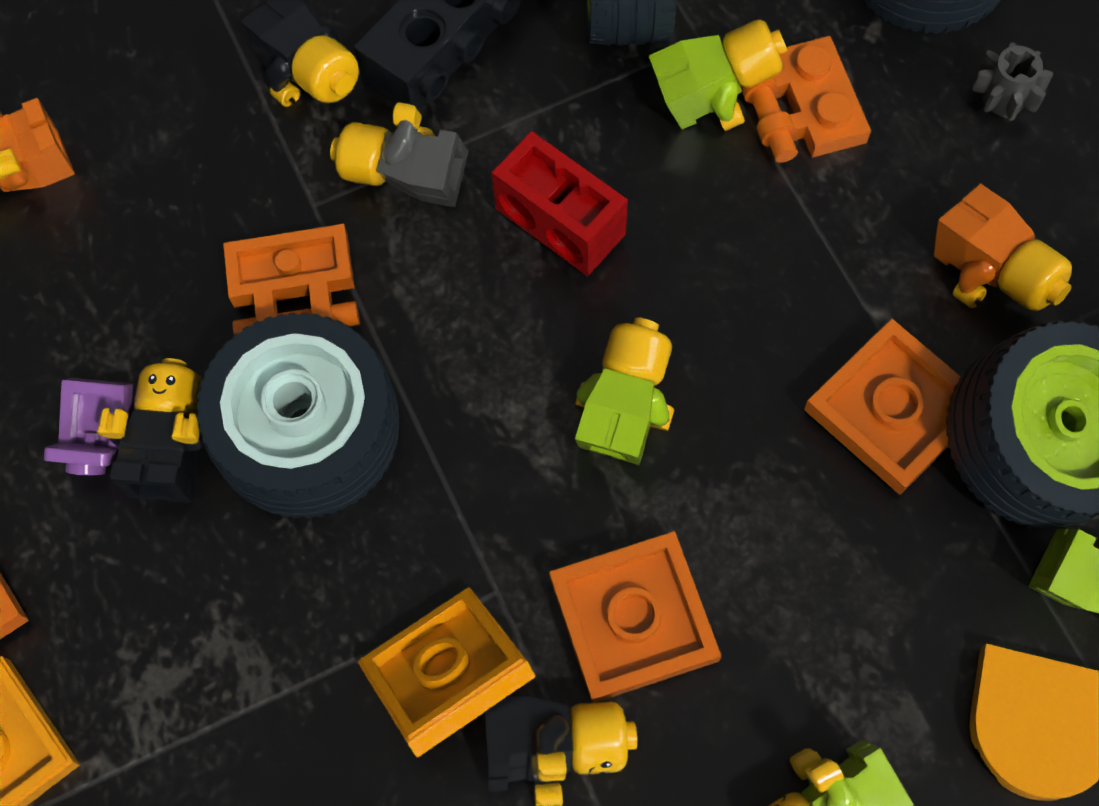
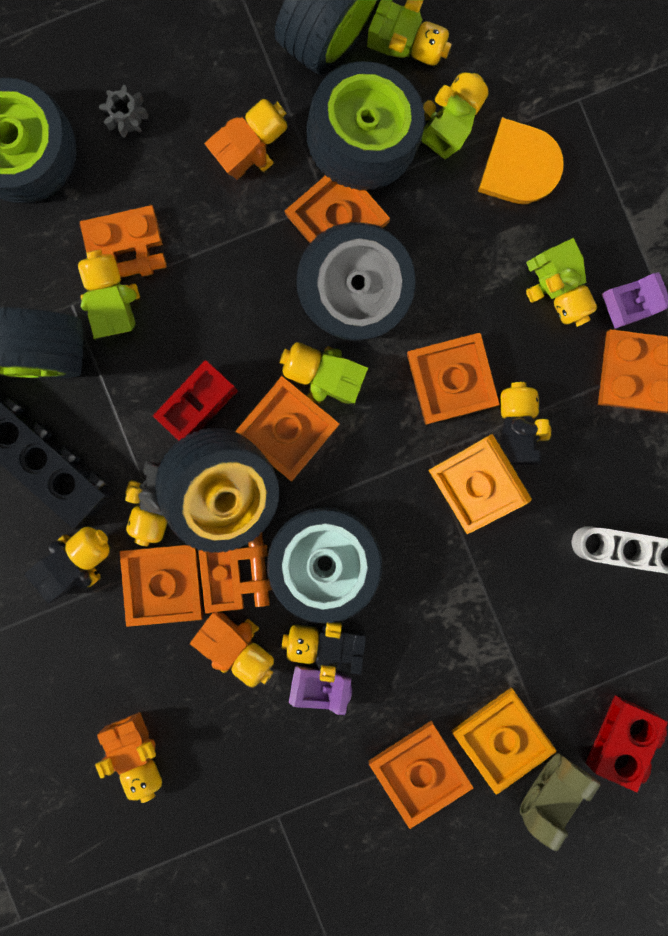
camera: 85 degrees left, 20 degrees up
none -> orange plate [120,545,203,627]
none -> wheel [155,428,280,553]
none -> orange piece [189,612,274,687]
none -> orange plate [235,376,340,482]
none -> wheel [297,222,416,340]

